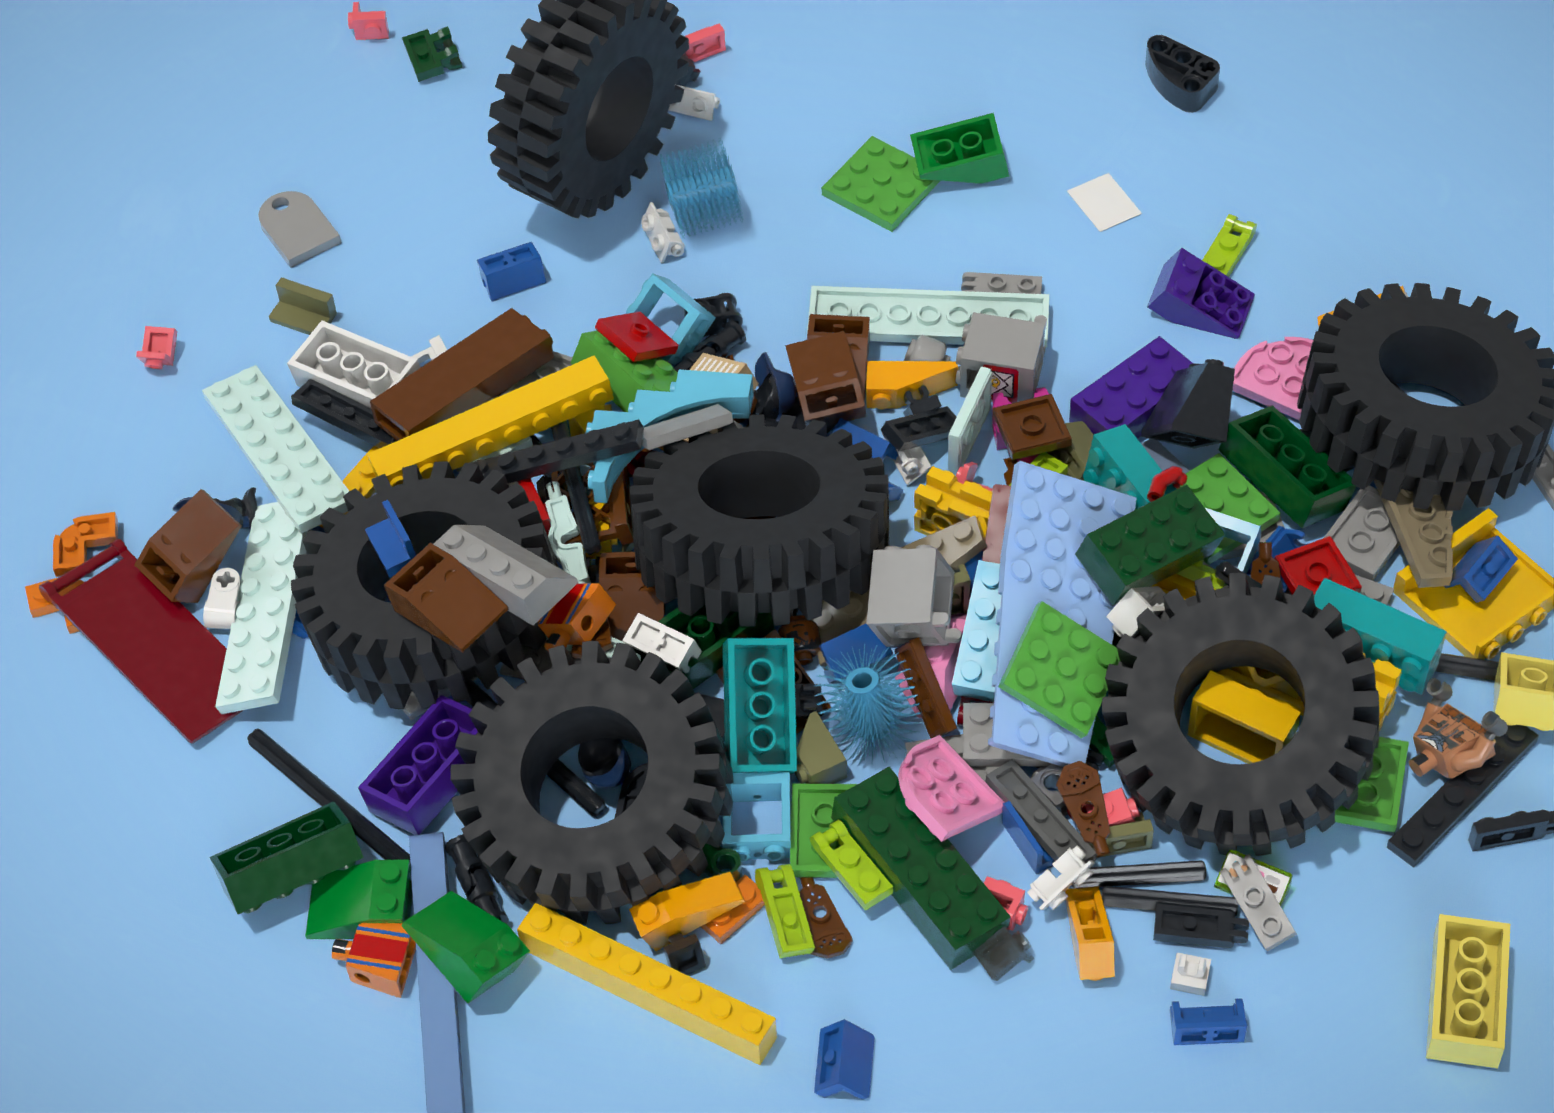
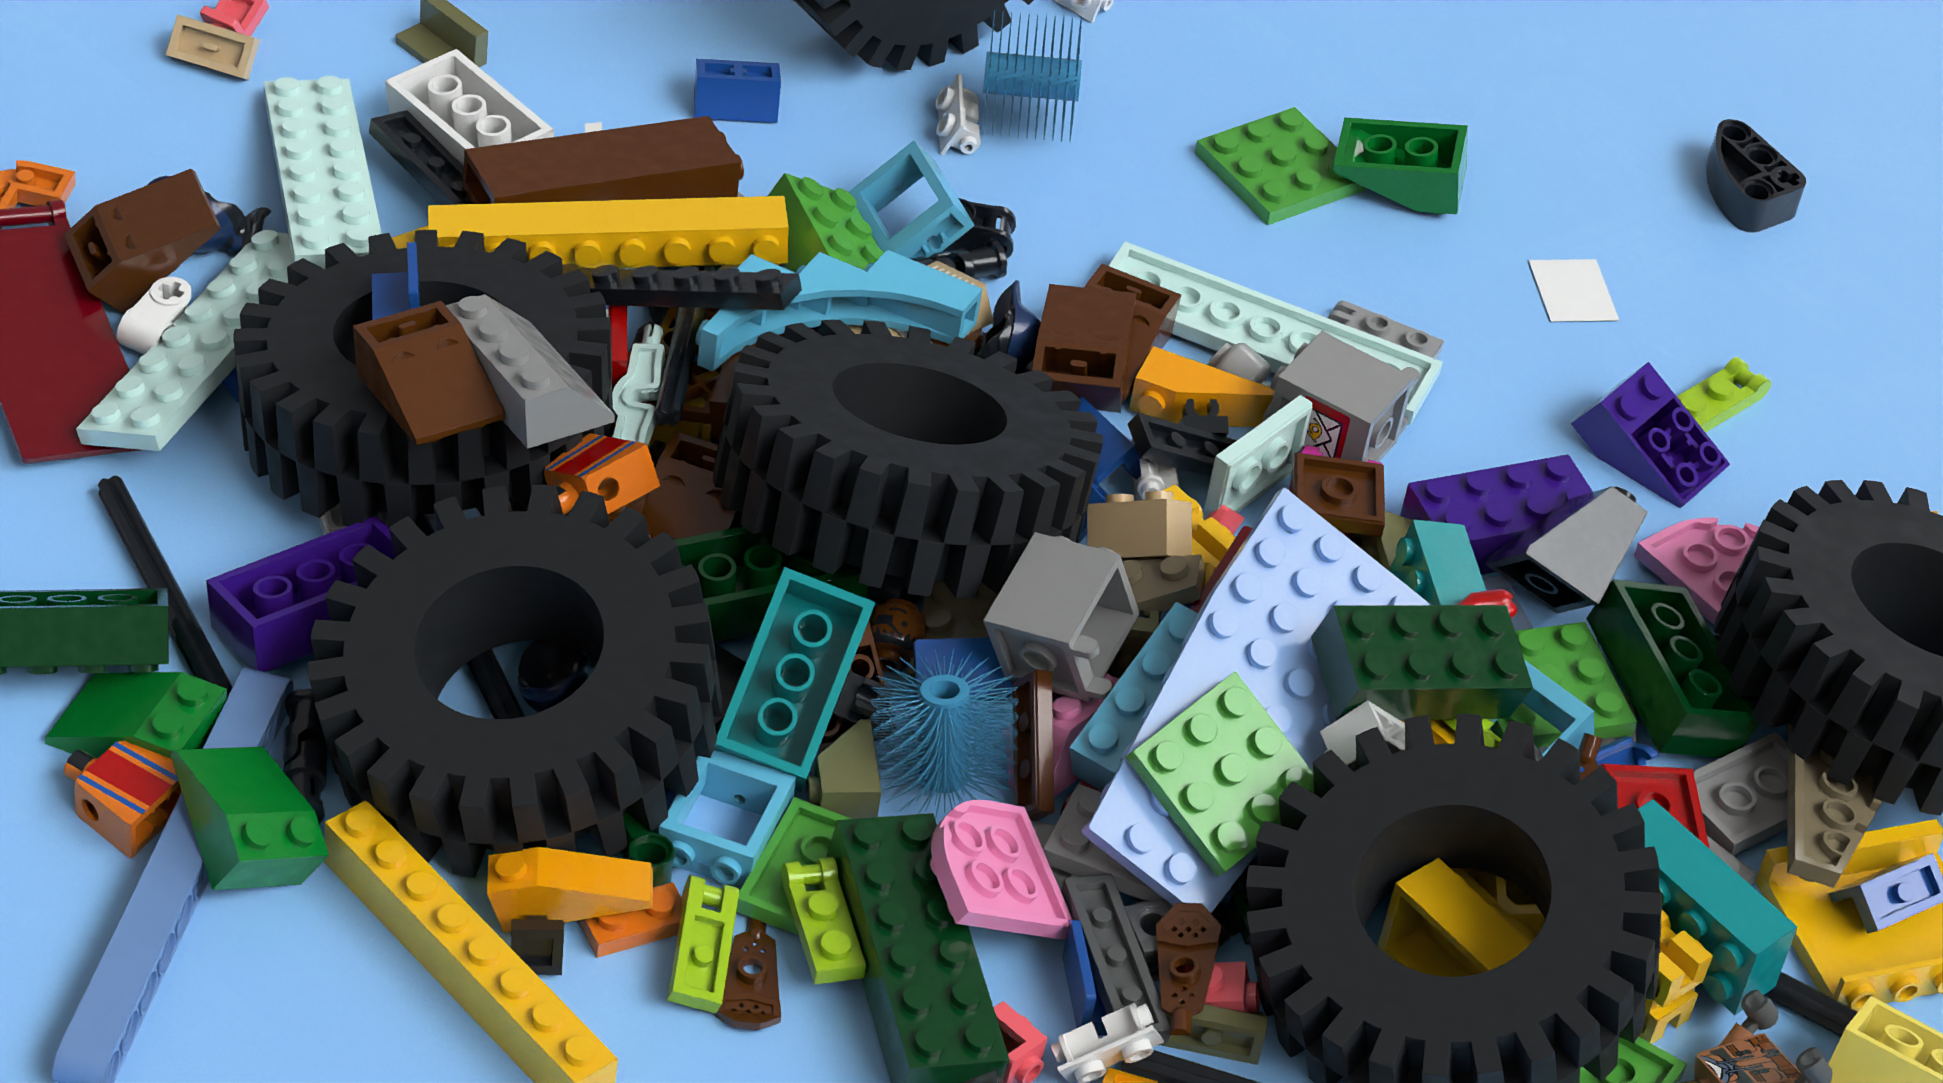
camera: 10 degrees right, 10 degrees down
red plate [595,312,679,362] -> none
white hinge [622,613,702,673] -> none
light grey tile [642,404,733,450] -> none
none -> tan plate [166,14,260,80]
none -> tan brick [1087,491,1192,561]

